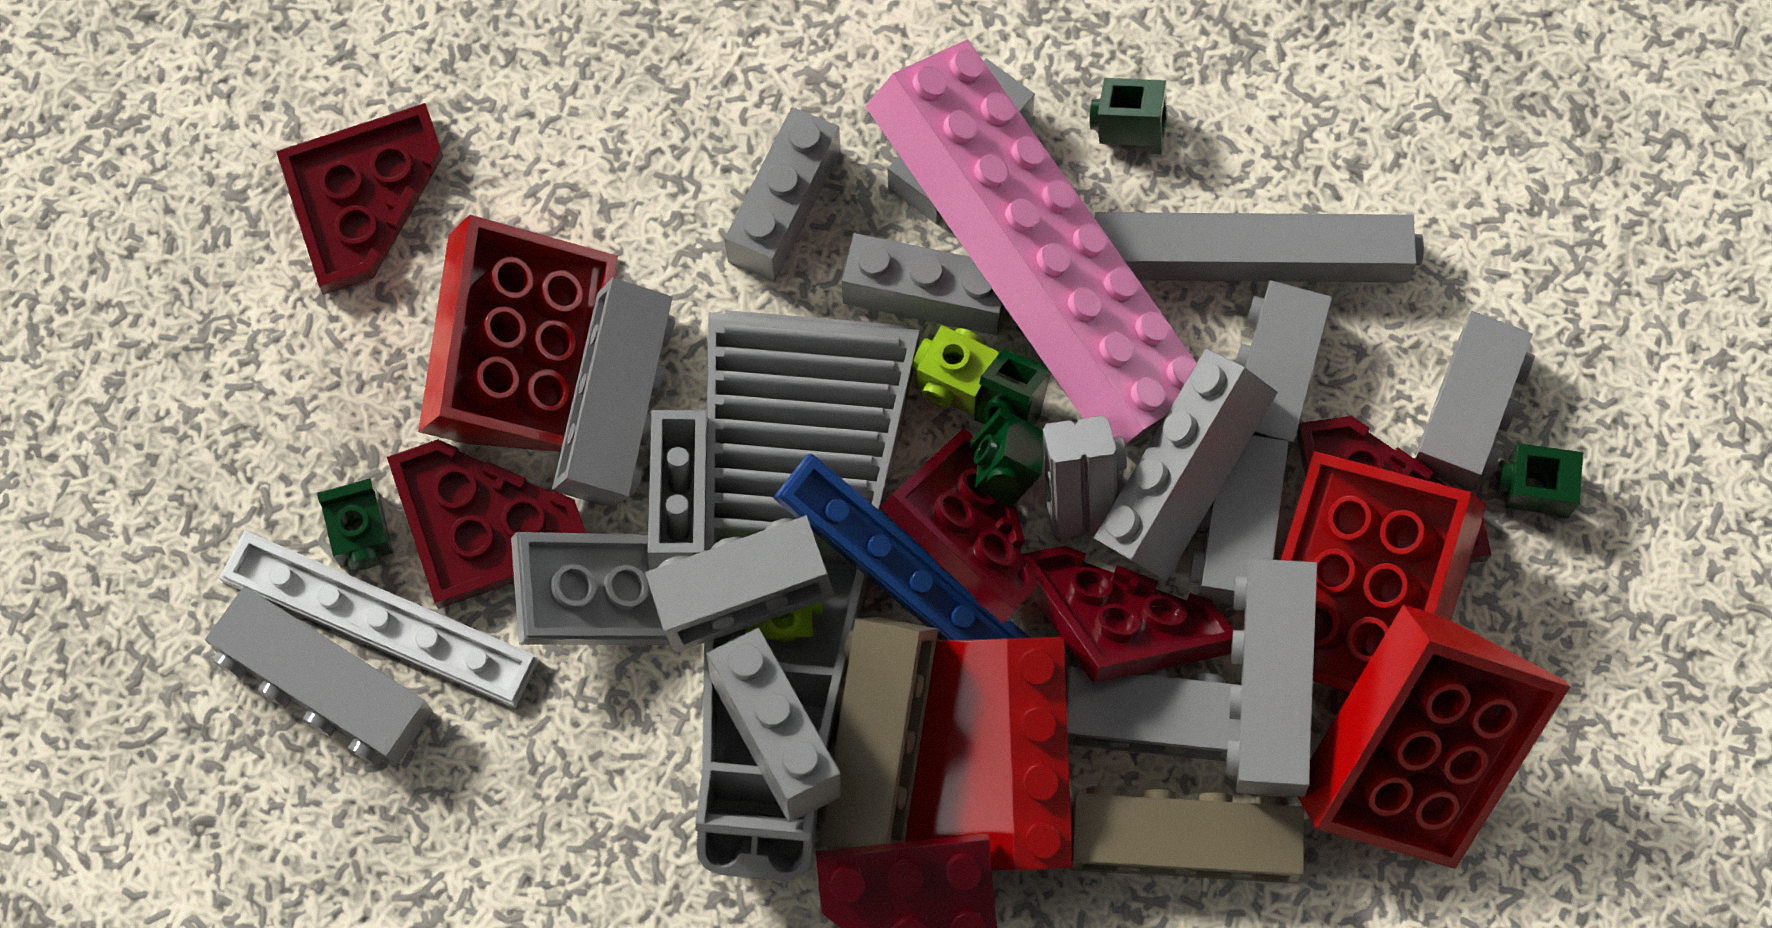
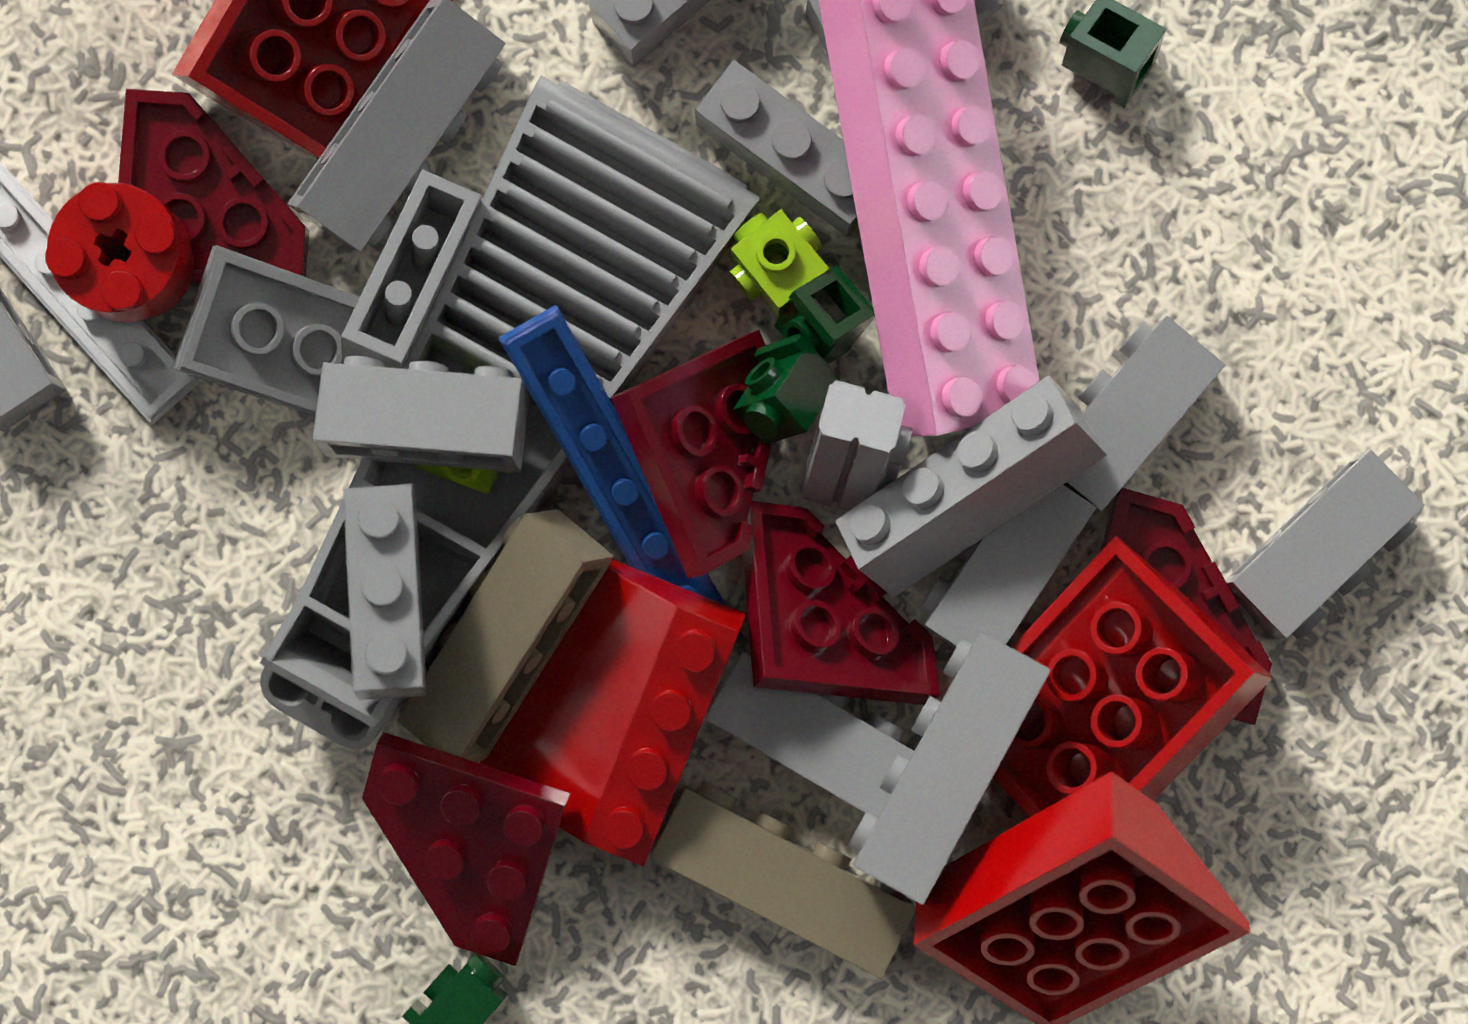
camera: 20 degrees right, 15 degrees up
dark green brick [317,478,394,570] -> none
light grey brick [1094,212,1424,283] -> none
dark green brick [1496,443,1583,519] -> none
none -> red brick [45,182,194,323]

